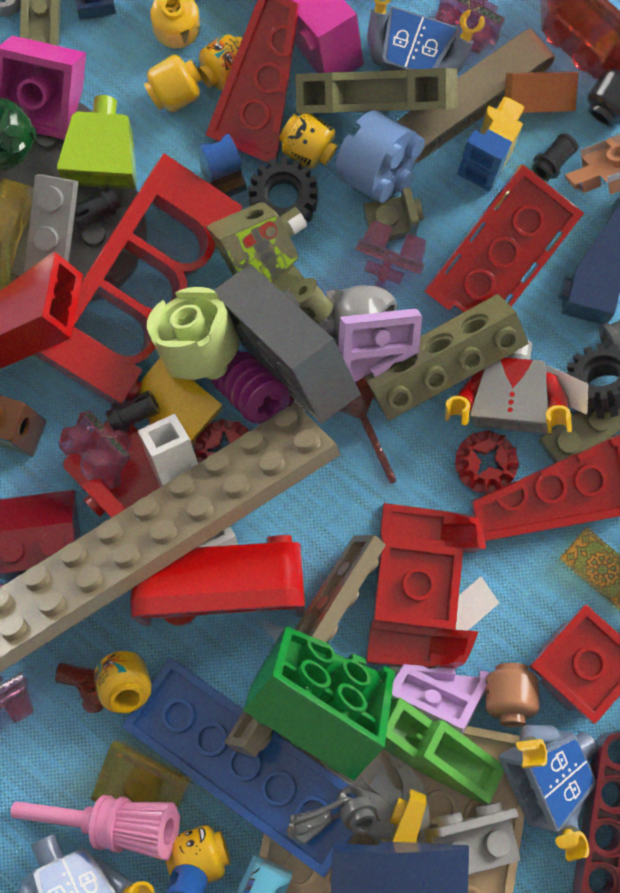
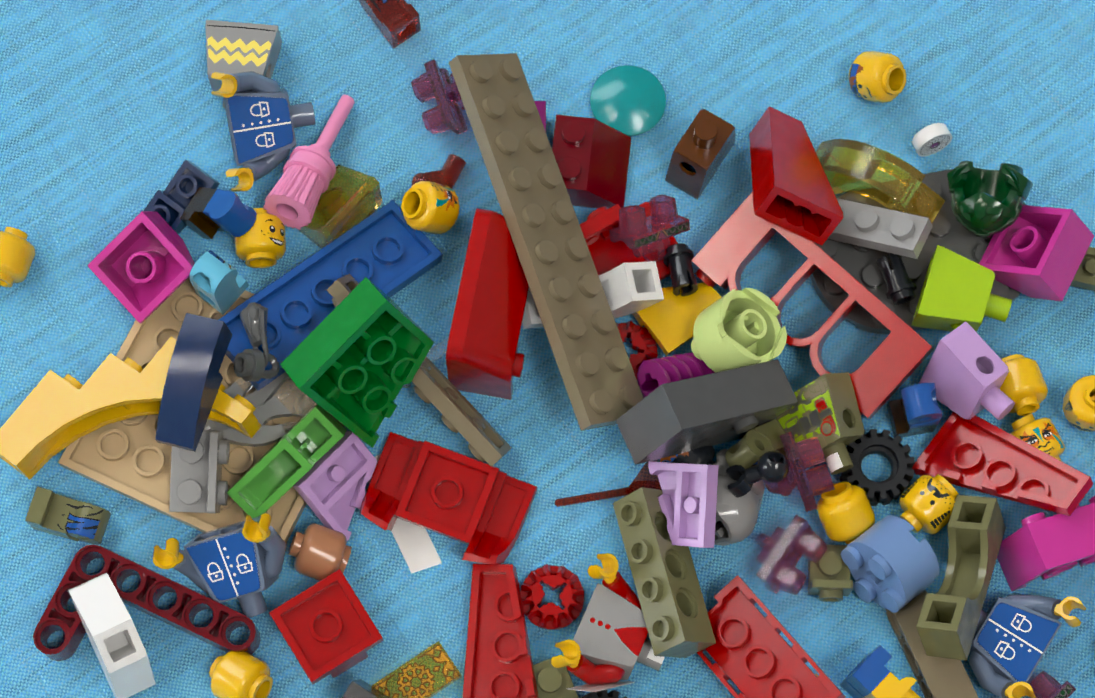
camera: 105 degrees right, 5 degrees down
none -> black arm [726,451,789,498]
none -> clear pink hips [764,432,835,512]
none -> yellow head [816,482,875,545]
none -> lavender torso [919,321,1015,420]

